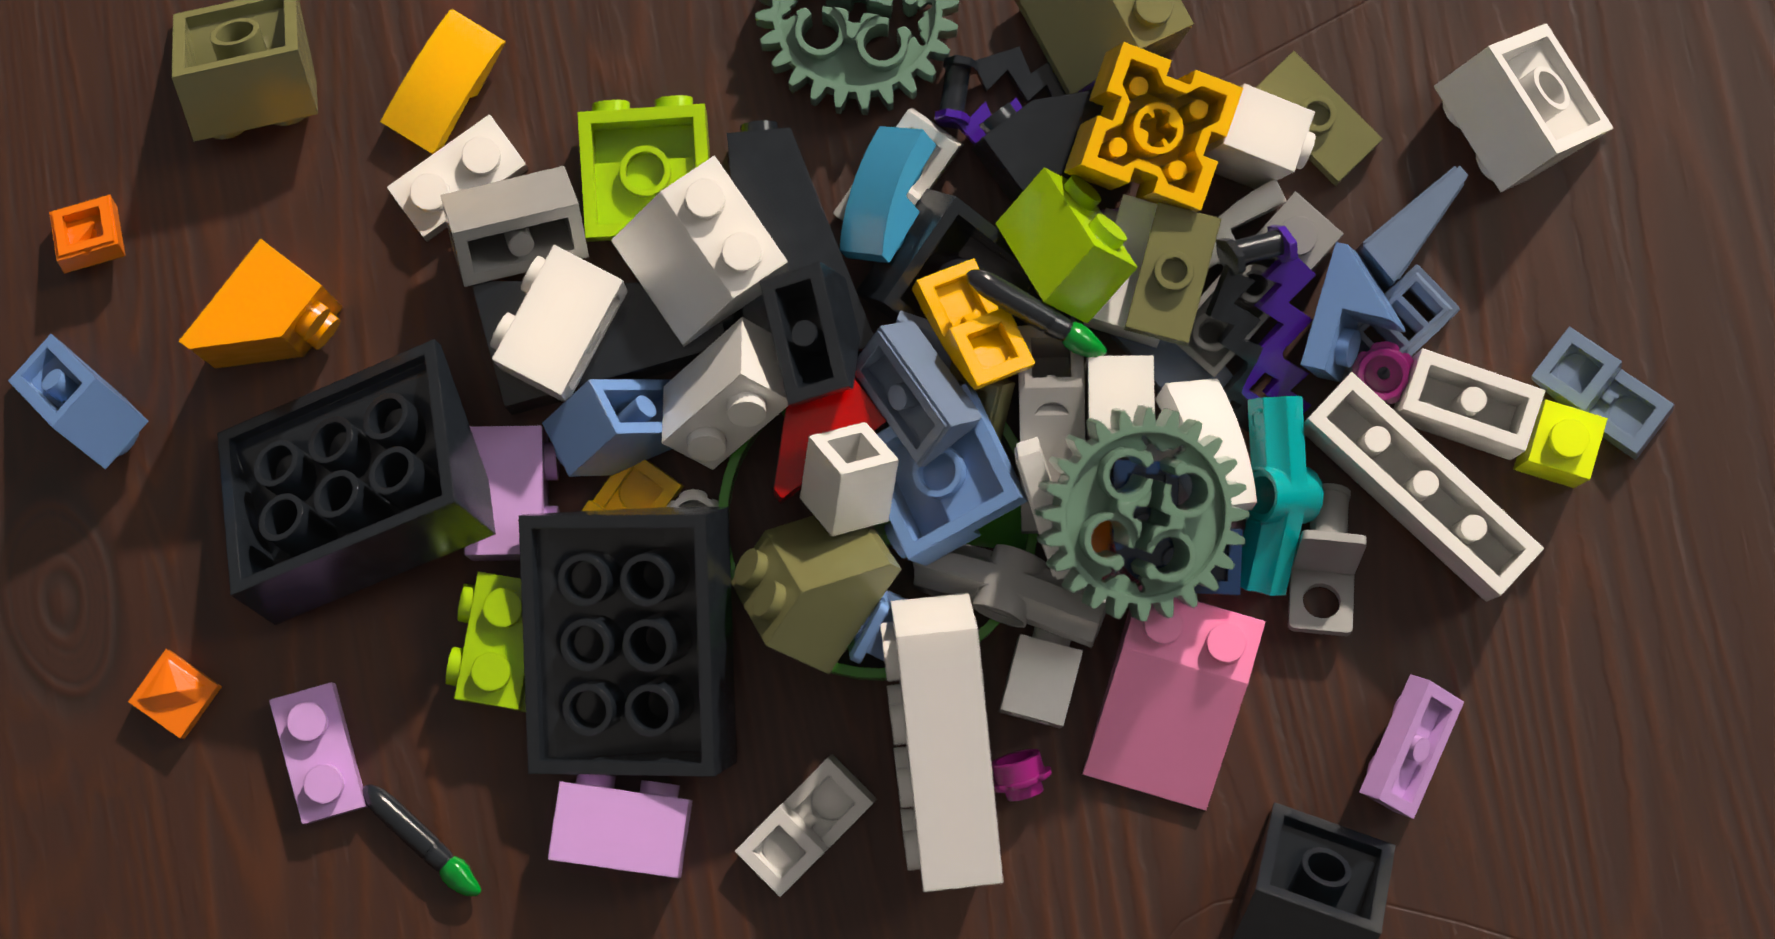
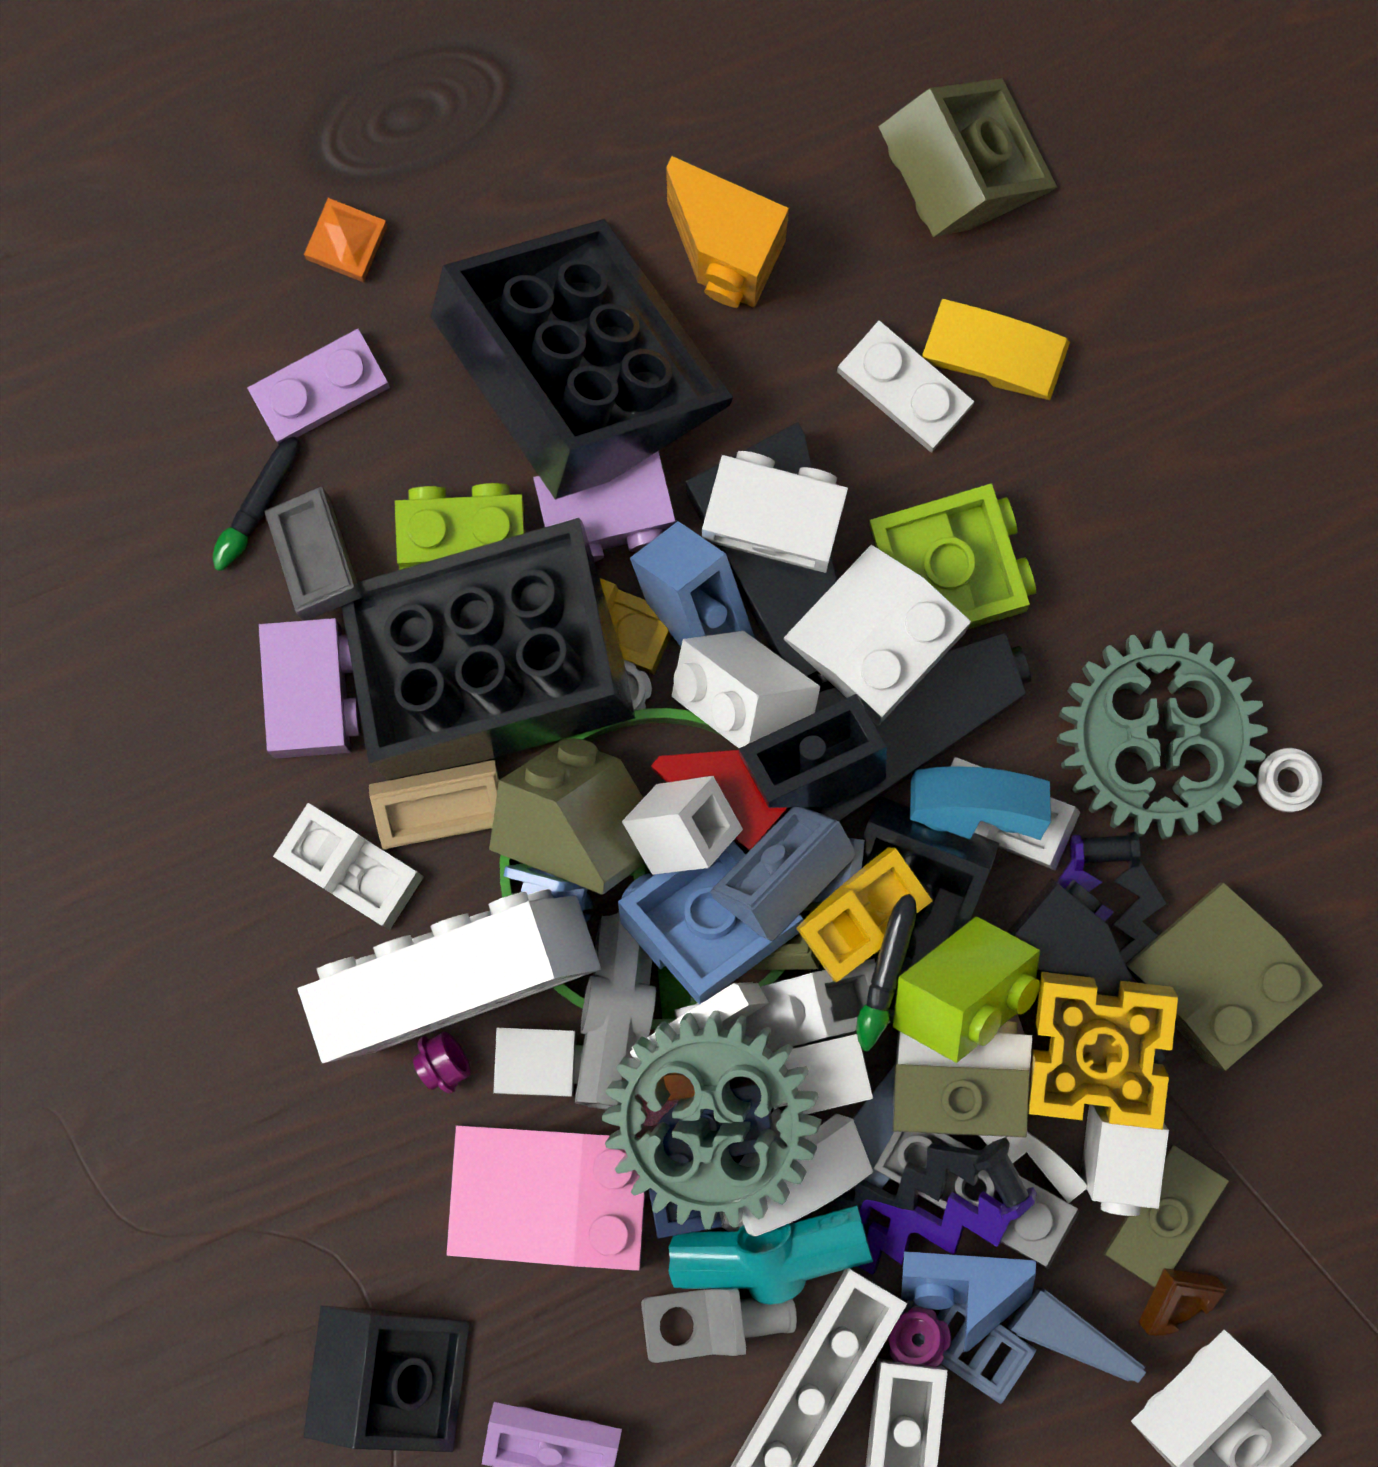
camera: 80 degrees right, 0 degrees up
medium blue slope [8,334,149,469] -> none
orange tile [49,194,126,274] -> none
light grey brick [440,166,589,287] -> none
none -> flat silver tile [265,486,362,621]
none -> tan tile [369,760,499,850]
none -> reddish brown tile [1139,1268,1227,1336]

